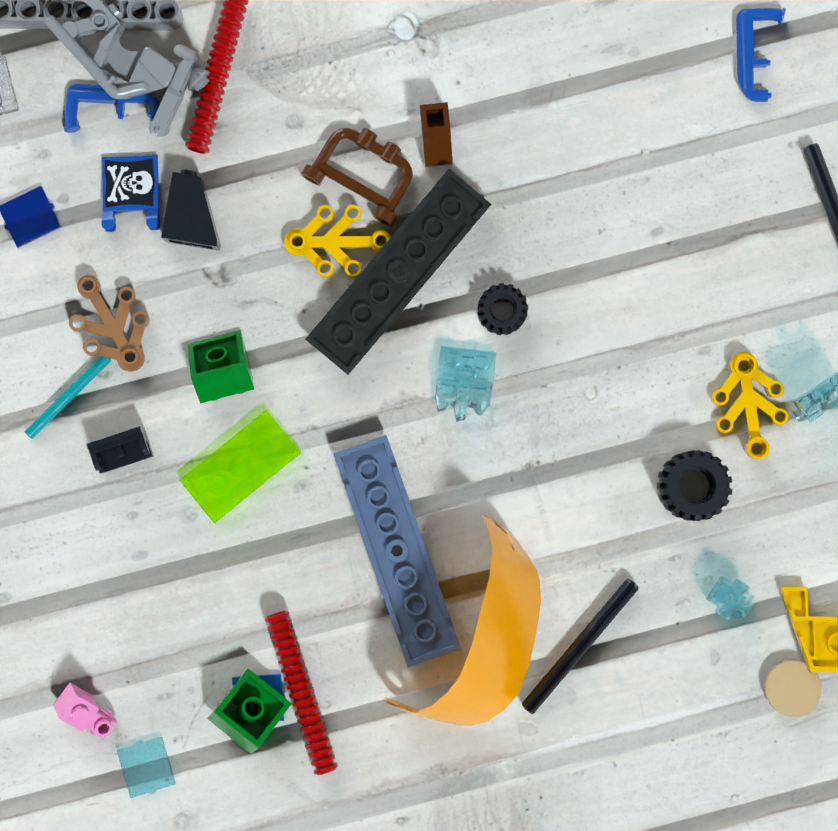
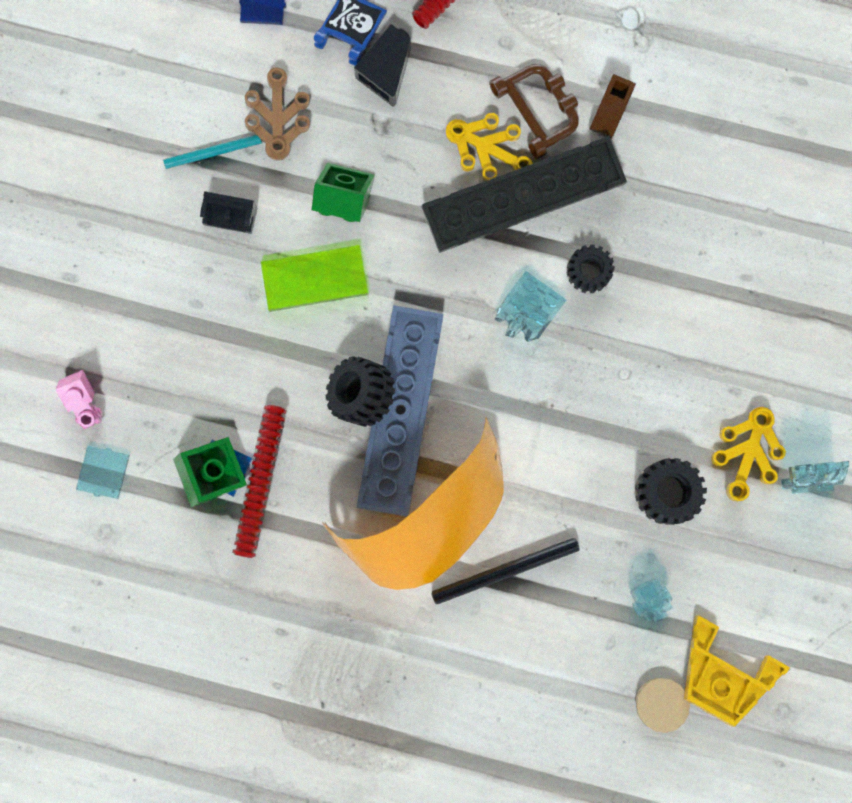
camera: 25 degrees right, 5 degrees down
none -> black tyre [325,356,395,427]

